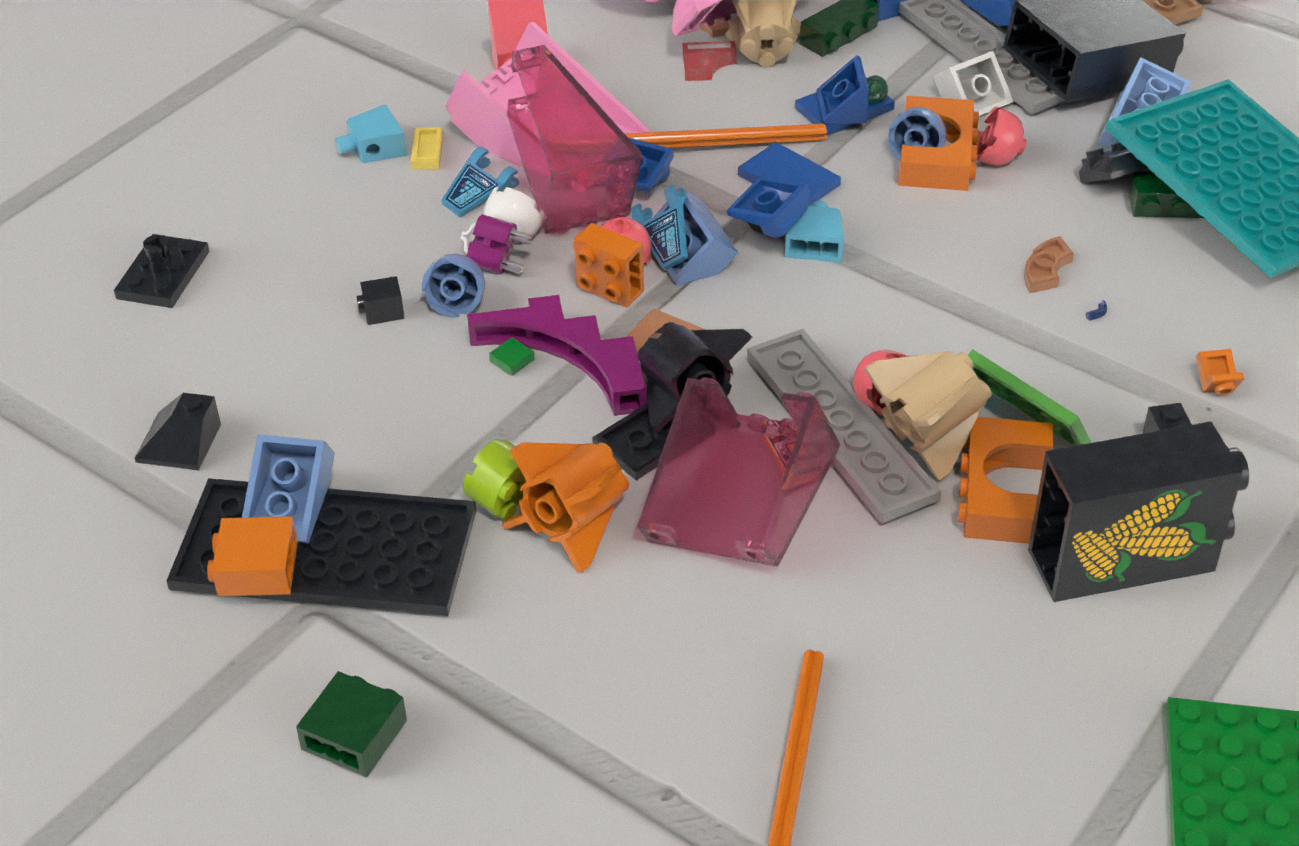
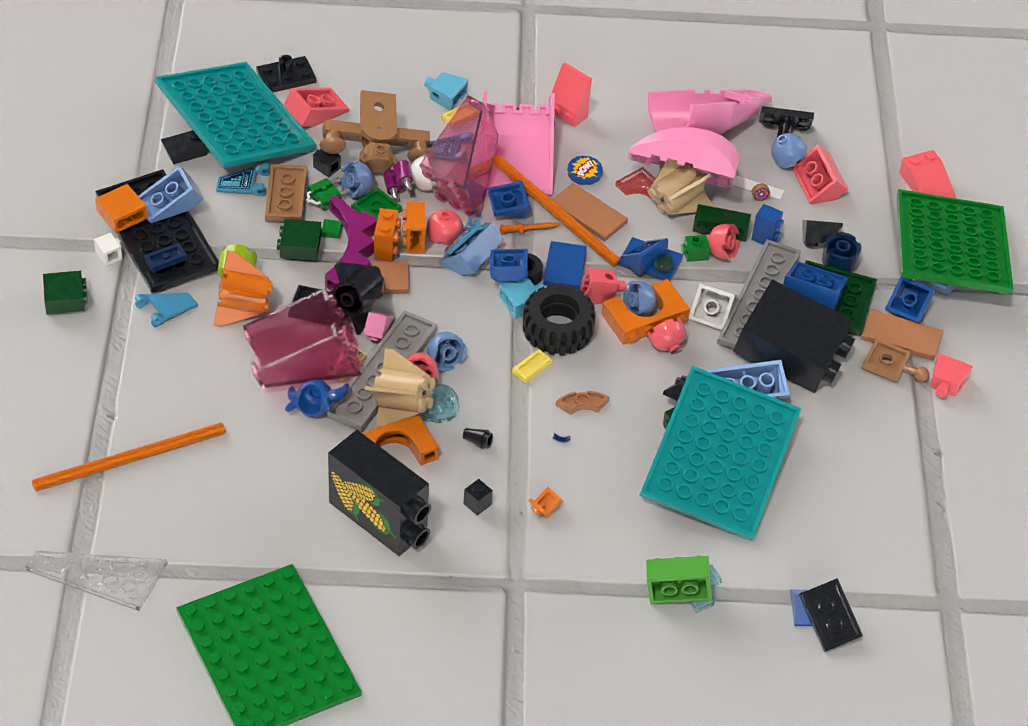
camera: 50 degrees right, 5 degrees up
bright green tile [968,349,1091,446] -> none
none -> white brick [94,233,122,266]
none -> dark azure flag [135,293,198,327]
none -> dark blue plate [145,243,187,272]
none -> teal plate [155,62,317,168]
none -> flag [216,163,270,196]
none -> medium nougat plate [265,164,307,222]
none -> dark green brick [277,219,322,261]
none -> coral slope [284,88,350,127]
none -> blue piece [285,379,349,417]
none -> green piece [306,177,350,209]
none -> medium nougat piece [319,90,434,174]
none -> green tile [351,188,402,220]
none -> bright pink slope [364,311,395,341]
none -> orange brick [374,208,401,262]
none -> medium blue cylinder [427,331,466,371]
none -> black cone [463,428,493,449]
none -> orange sword [499,221,560,234]
none -> light yellow tile [512,349,553,383]
none -> black tyre [522,284,596,356]
none -> nougat tile [552,183,628,242]
none -> tile [567,156,603,185]
none -> coral torso [580,268,626,304]
none -> green brick [681,235,710,262]
none -> coral cylinder [707,224,739,261]

